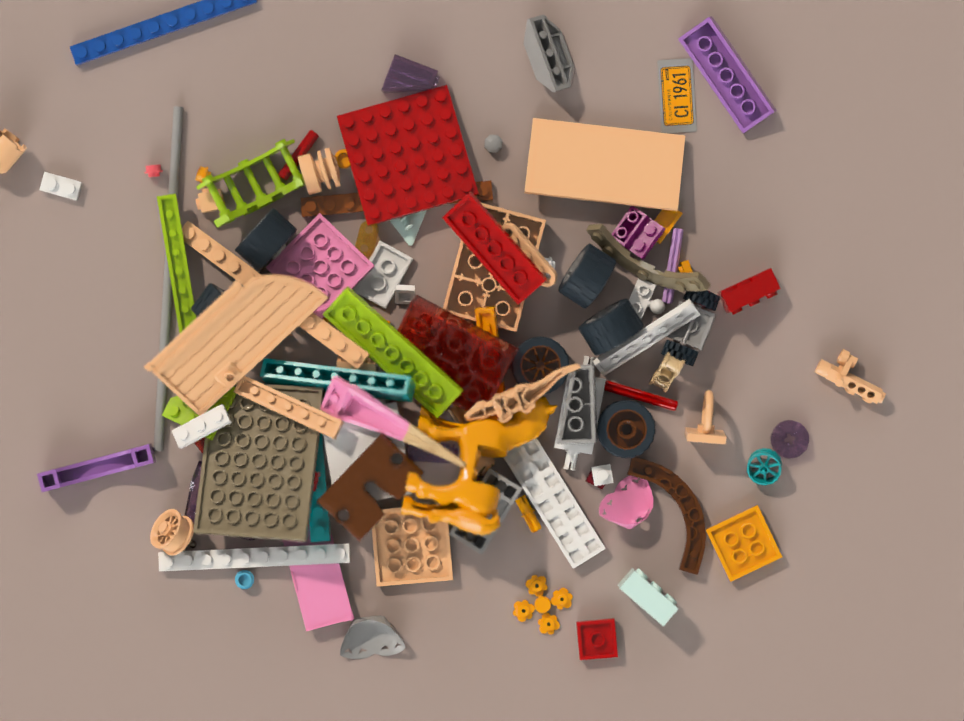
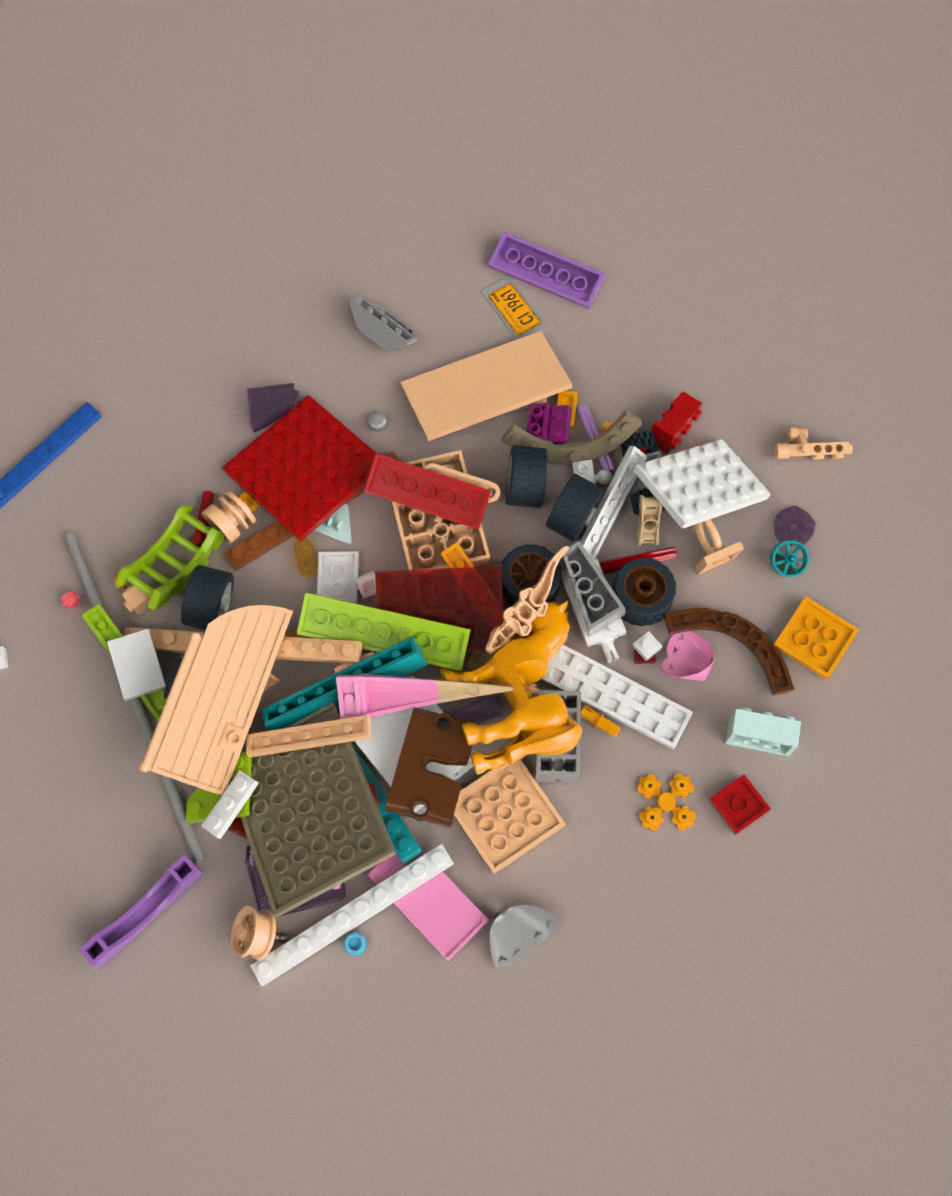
camera: 30 degrees left, 20 degrees down
bright pink plate [266,213,375,319] -> none
none -> white tile [107,629,166,701]
none -> white plate [633,439,771,529]

